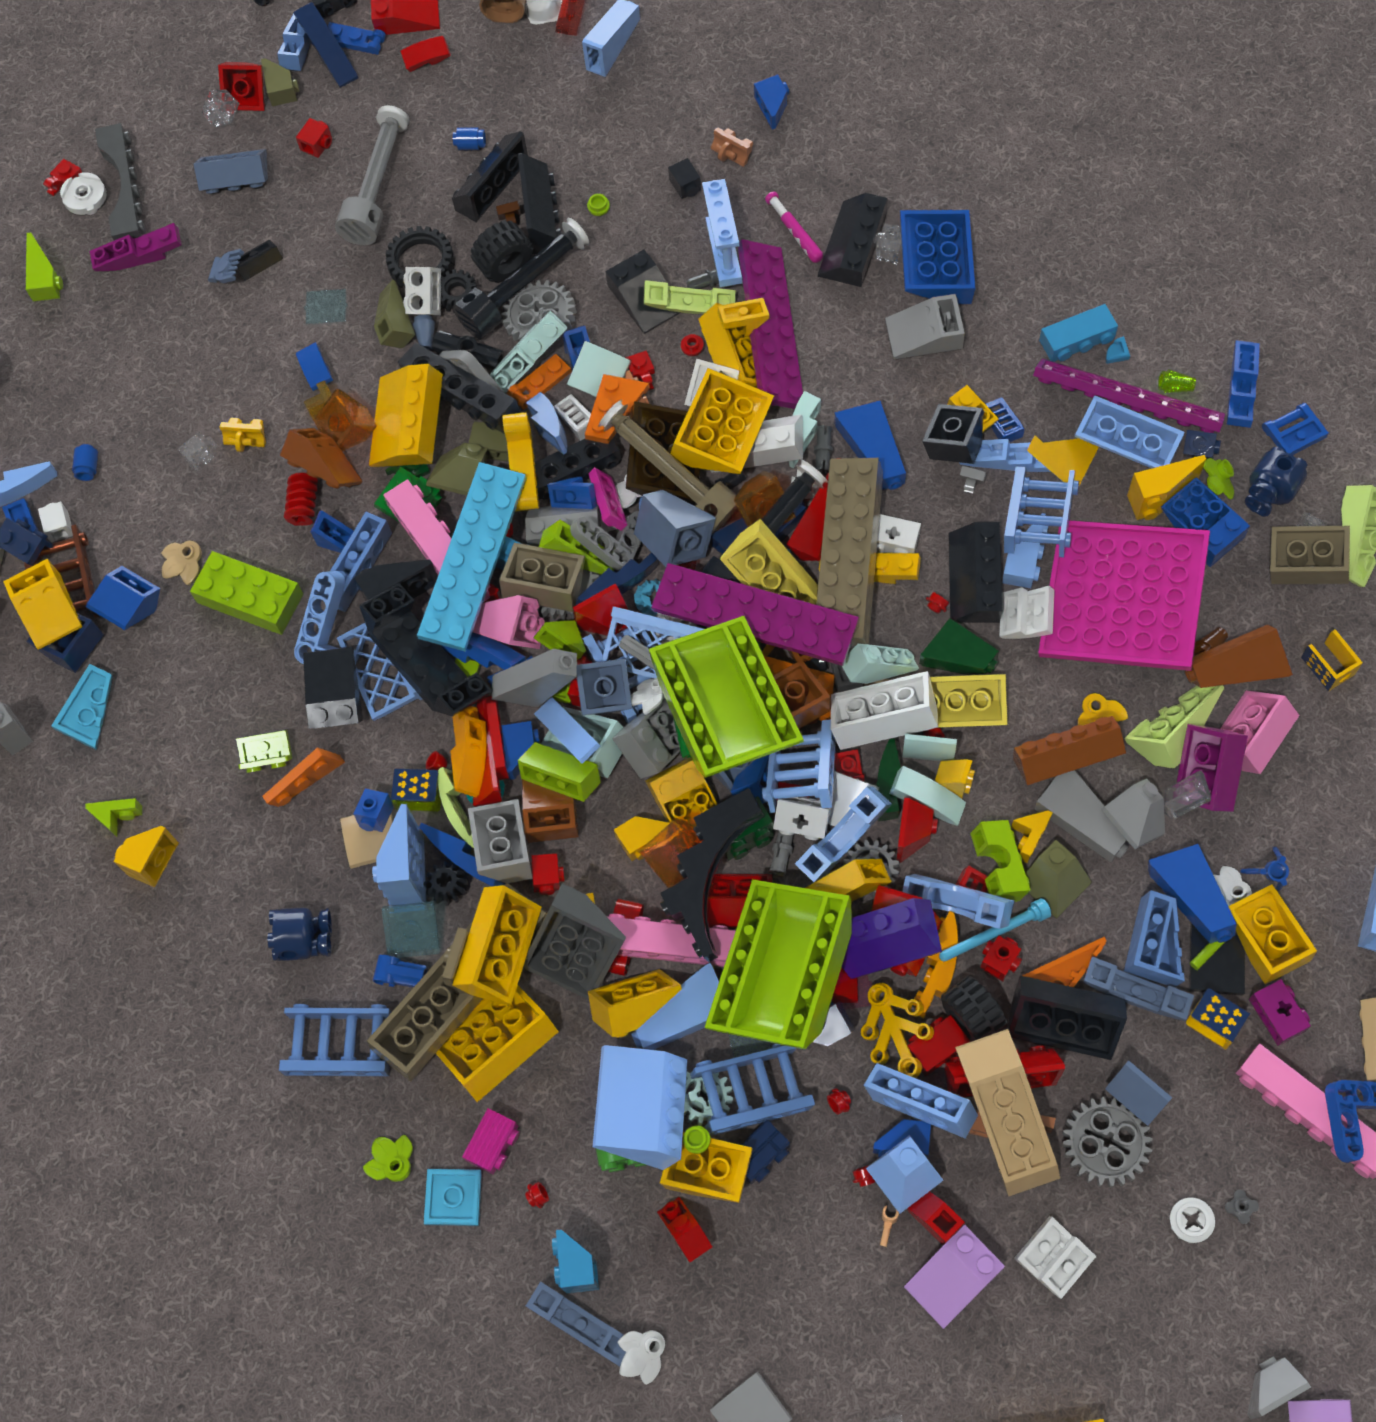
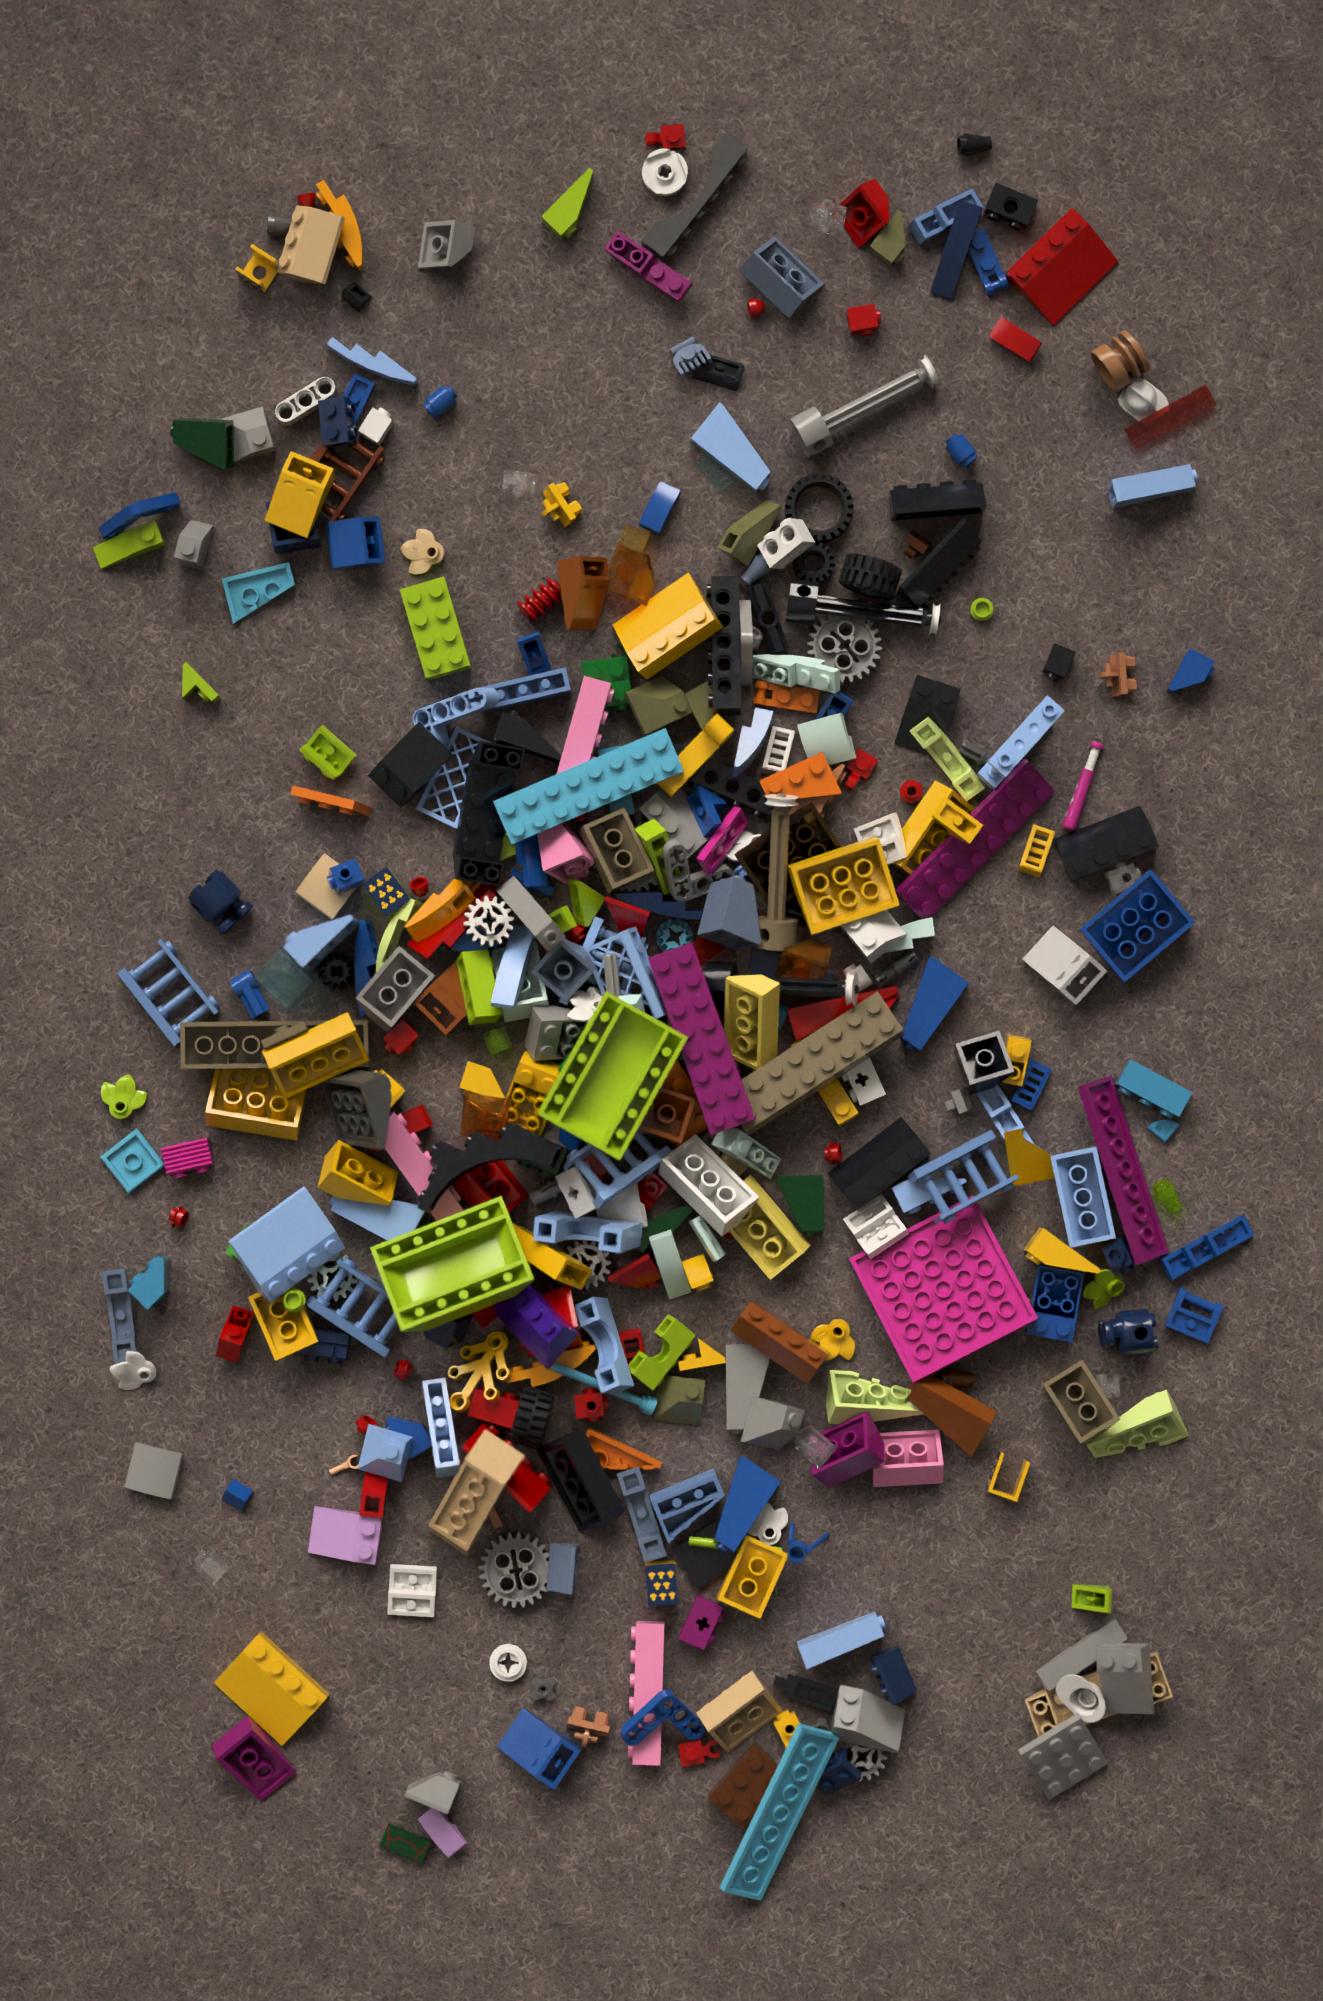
camera: 45 degrees right, 20 degrees up
yellow slope [113,826,179,887] -> none
none -> blue slope [221,1479,253,1511]
none -> white gear [463,896,514,947]
none -> clear neon green brick [483,1026,513,1056]
none -> blue slope [497,1708,581,1790]
none -> nougat hips [566,1706,610,1748]
none -> light blue slope [691,402,771,493]
none -> red hinge [747,299,765,318]
none -> yellow slope [1018,824,1055,878]

